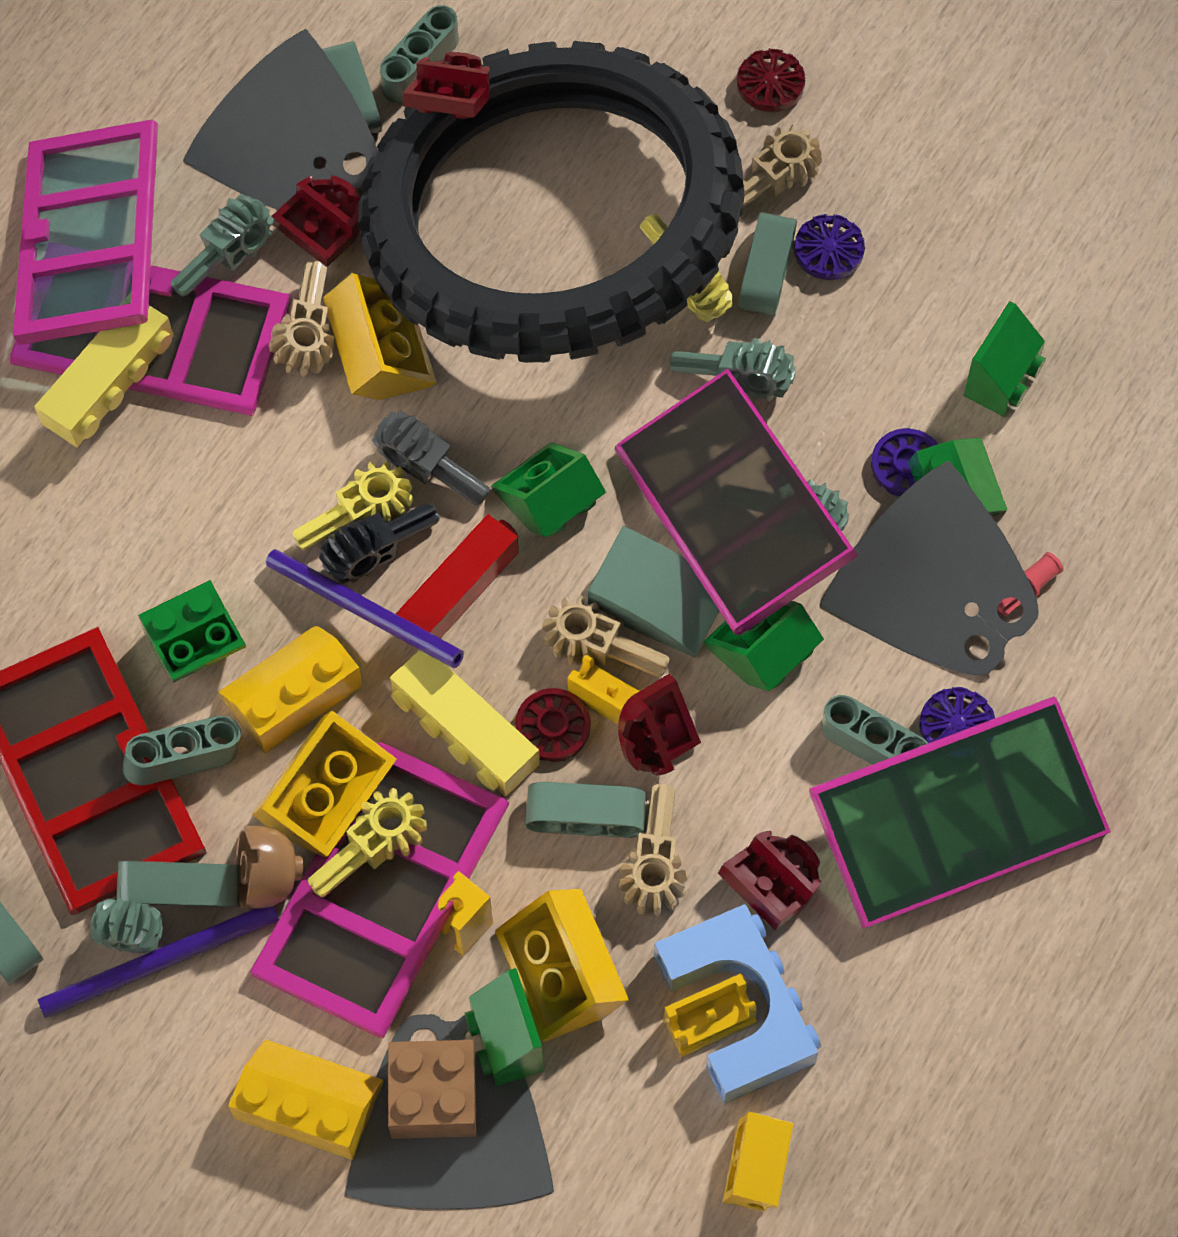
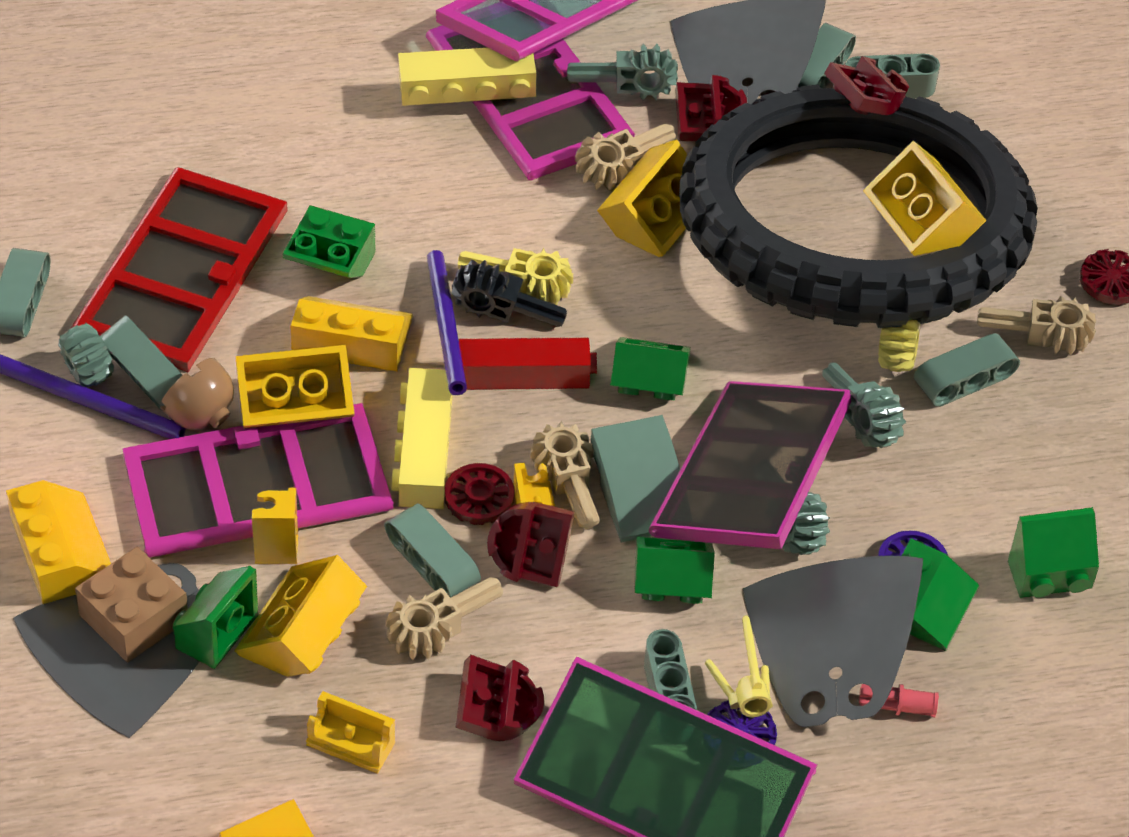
camera: 45 degrees right, 15 degrees down
sand green beam [122,716,241,785] -> none
light yellow gear [308,788,427,897] -> none
dark grey gear [372,411,490,506] -> none
light blue arch [654,904,821,1104] -> none
dark purple wheel [794,214,865,280] -> none
none -> light yellow plant [705,615,773,717]
none -> yellow slope [863,141,986,256]

